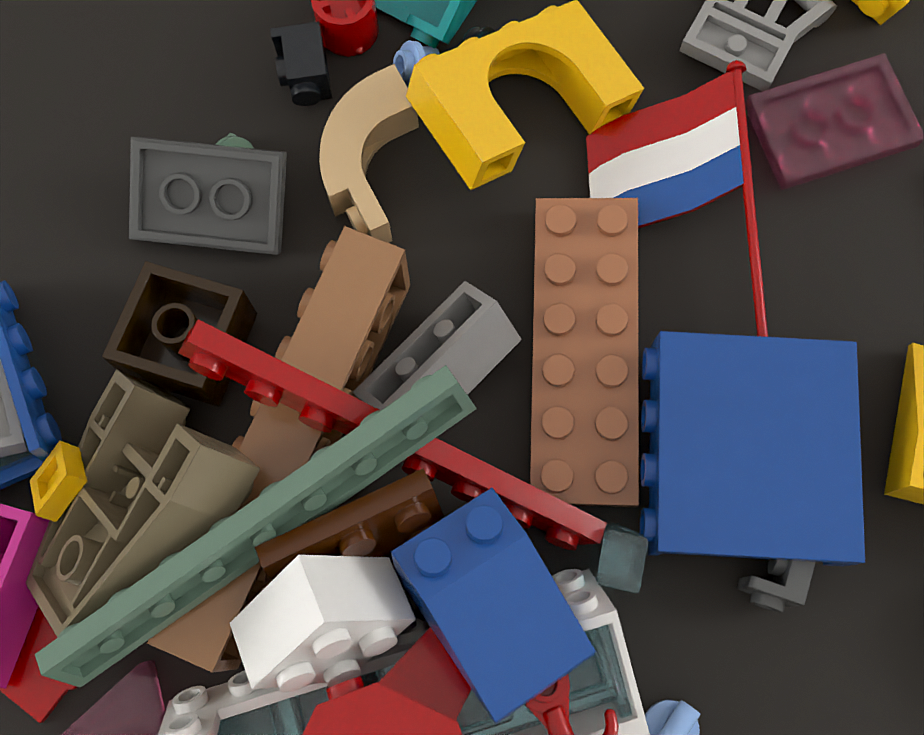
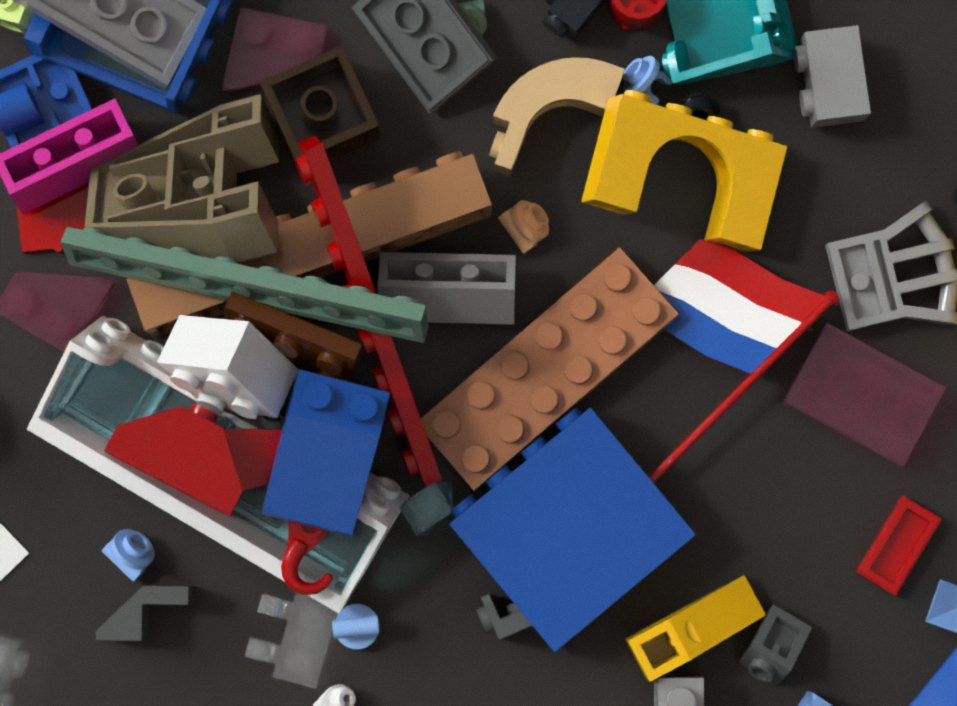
camera: 45 degrees right, 10 degrees up
yellow tile [30,441,87,522] -> none
none -> clear pink wing [222,7,328,94]
none -> light nougat plate [498,200,549,254]

